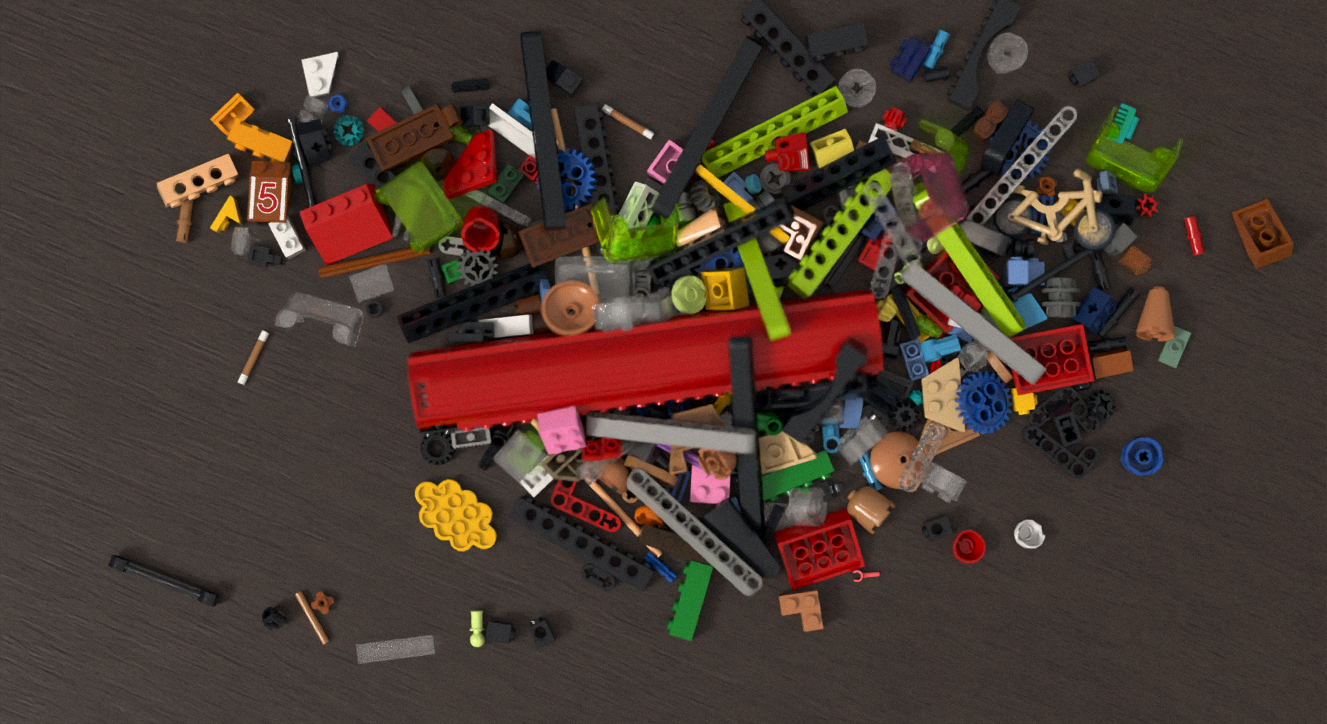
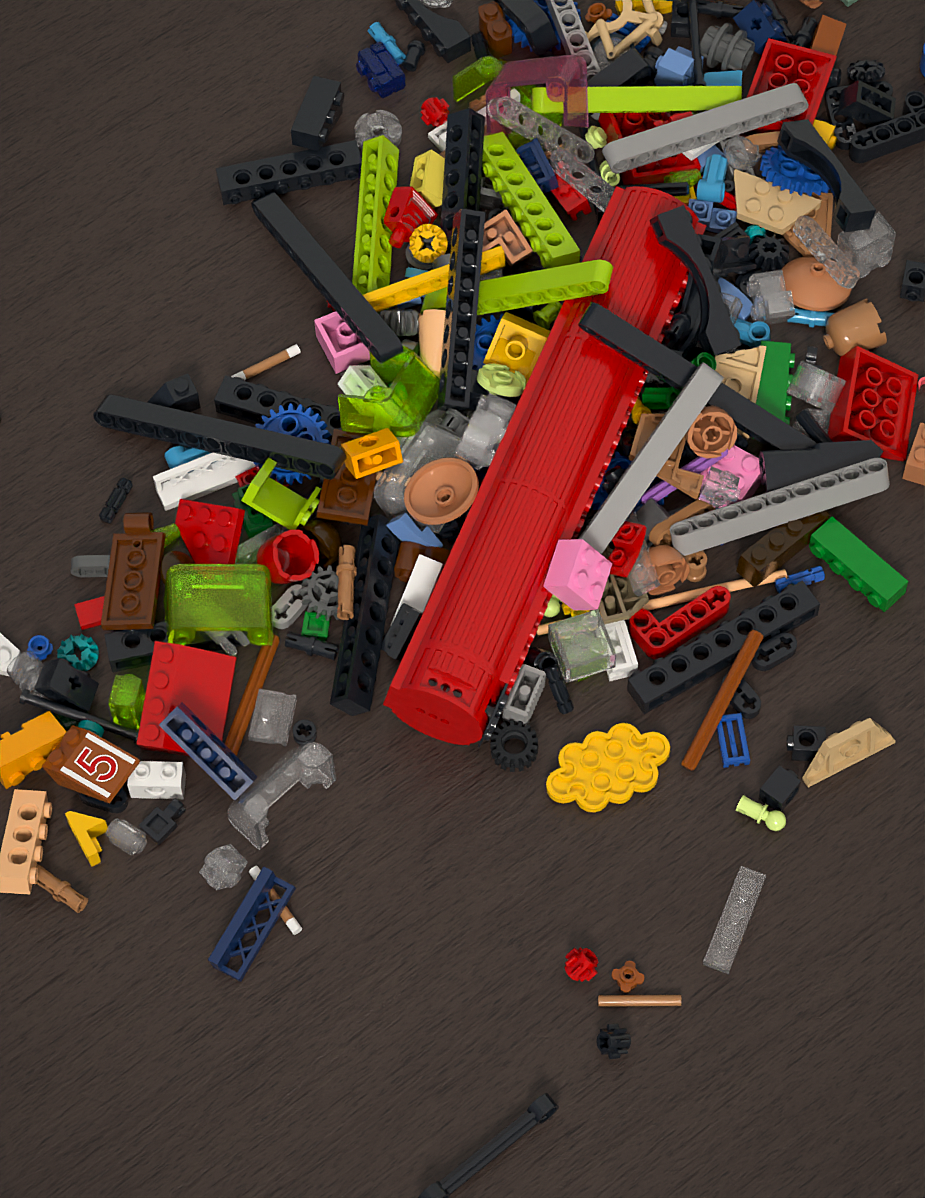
camera: 65 degrees left, 25 degrees down
black brick [460,105,490,127] -> none
orange hair [634,505,664,528] -> none
clear beam [864,182,921,269] -> none
none -> clear neon green brick [108,674,145,729]
none -> dark blue brick [159,702,257,800]
none -> clear brick [200,844,248,890]
none -> dark blue fence [208,866,296,982]
none -> lime panel [241,457,321,530]
none -> medium nougat pin [336,545,357,620]
none -> light orange brick [341,428,403,479]
none -> yellow gear [409,224,448,263]
none -> red gear [565,947,598,982]
none -> dark orange axle [681,630,763,770]
none -> clear brick [699,466,741,508]
none -> blue tile [716,713,750,768]
none -> black beam [721,675,761,719]
none -> black arch [777,119,876,233]
none -> tan wing [802,718,895,787]

